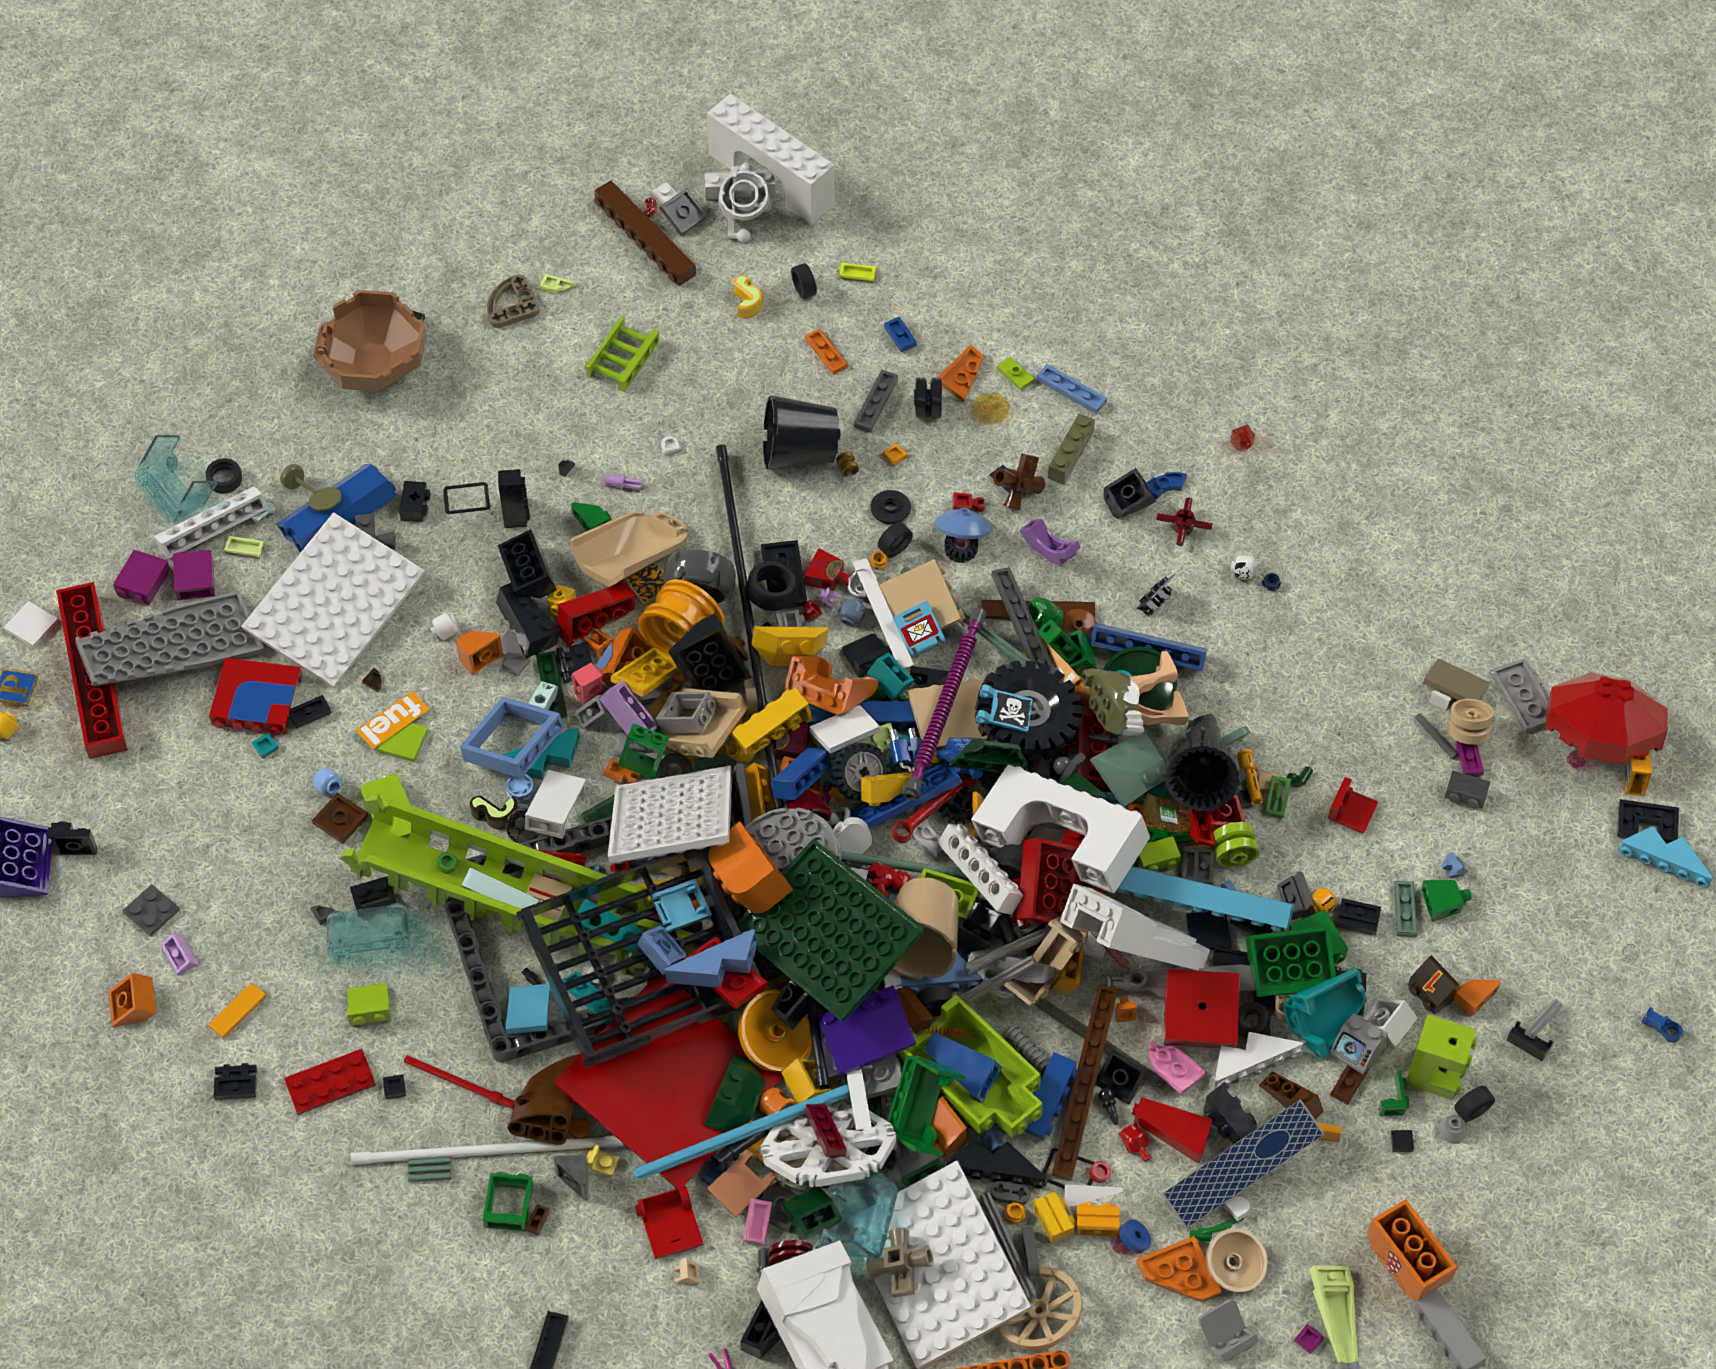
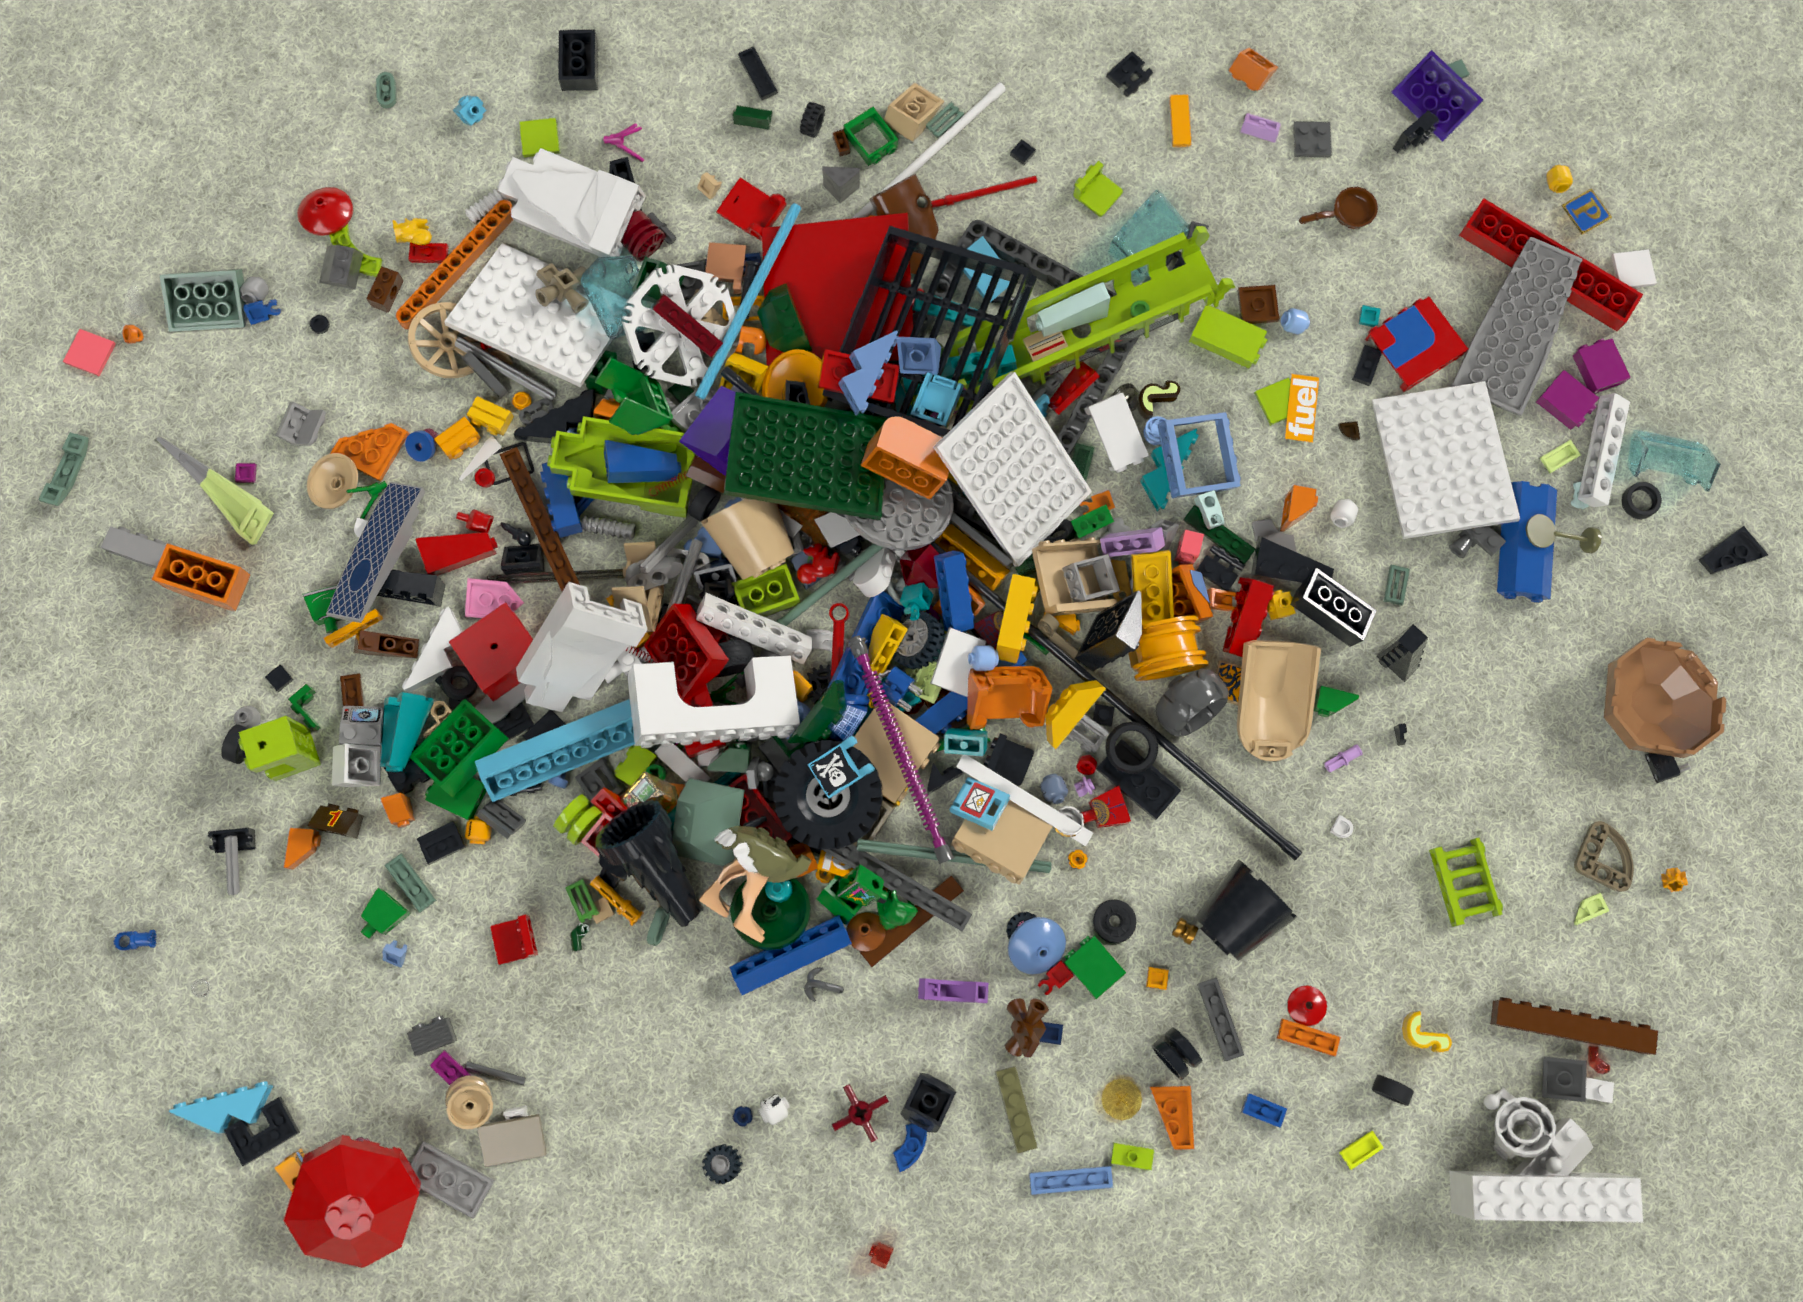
camera: 135 degrees right, 20 degrees up
red plate [284,1048,376,1115] -> none
black brick [399,481,431,522] -> none
black piece [443,482,490,514] -> none
light yellow bracket [587,1145,620,1178] -> none
reddish brown dish [729,636,749,662] -> none
bright pink plate [743,1198,772,1245] -> none
white sticker [847,1069,872,1130] -> none
black tyre [878,522,913,558] -> none
black hinge [1137,574,1175,616] -> none
none -> green torso [303,585,343,633]
none -> orange slope [381,793,415,828]
none -> black wheel [702,1144,743,1184]
none -> dark green panel [733,105,773,130]
none -> black tyre [800,102,825,138]
none -> dark grey piece [804,967,844,1002]
none -> tan slope [884,83,944,141]
none -> teal brick [900,582,934,621]
none -> light blue head [968,645,999,671]
none -> green panel [1064,936,1126,999]
none -> red dish [1287,985,1327,1026]
none -> reddish brown piece [1299,187,1378,229]
none -> sand green tile [1383,564,1410,606]
none -> light orange gear [1661,867,1688,892]
none -> black wing [1699,526,1768,574]

